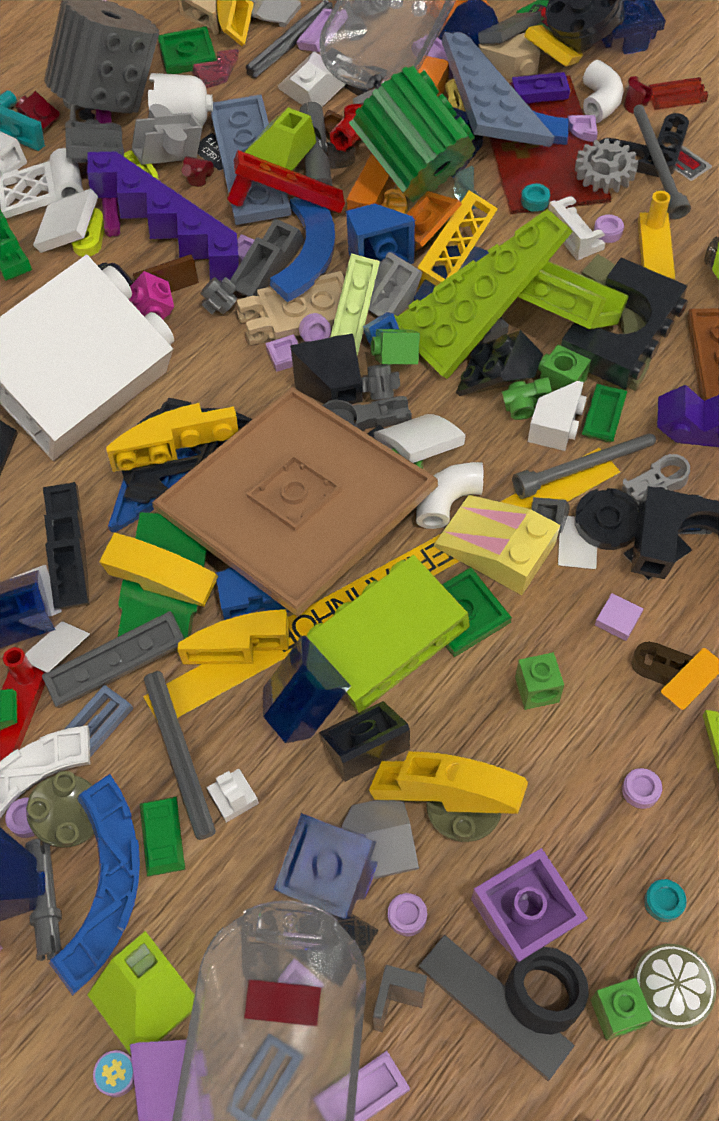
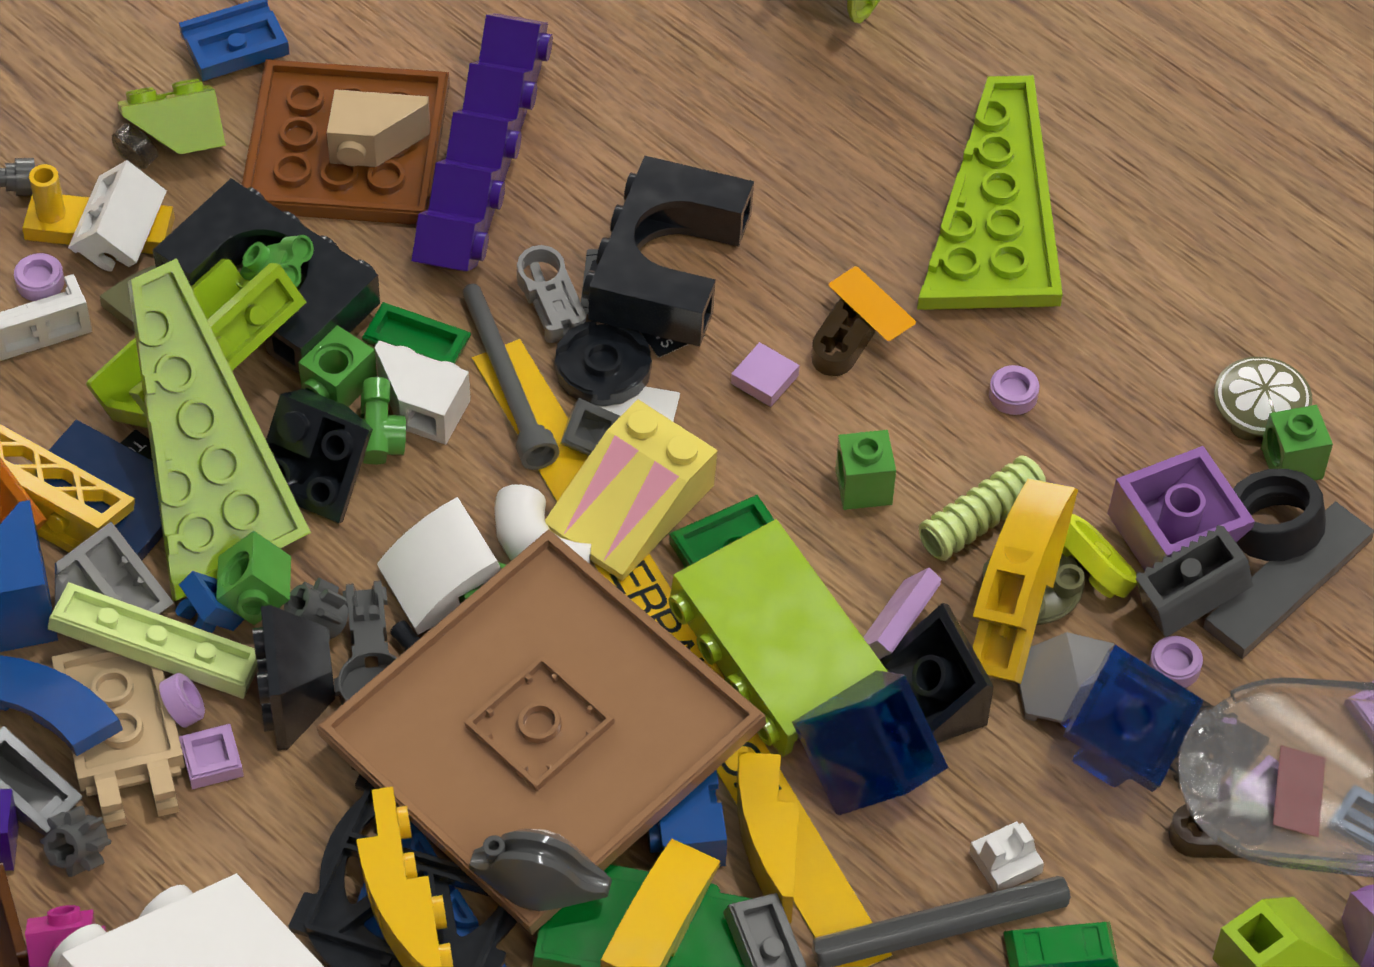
camera: 90 degrees left, 5 degrees down
dark grey panel [373,965,427,1032] -> none
teal tile [644,879,687,922] -> none
none -> white hinge [68,160,167,271]
none -> bright green plate [240,235,314,287]
none -> dark grey hat [469,829,612,911]
none -> lavender tile [863,568,942,659]
none -> yellowish green piece [919,455,1046,561]
none -> neon yellow plate [1062,514,1137,598]
none -> dark grey brick [1136,525,1254,637]

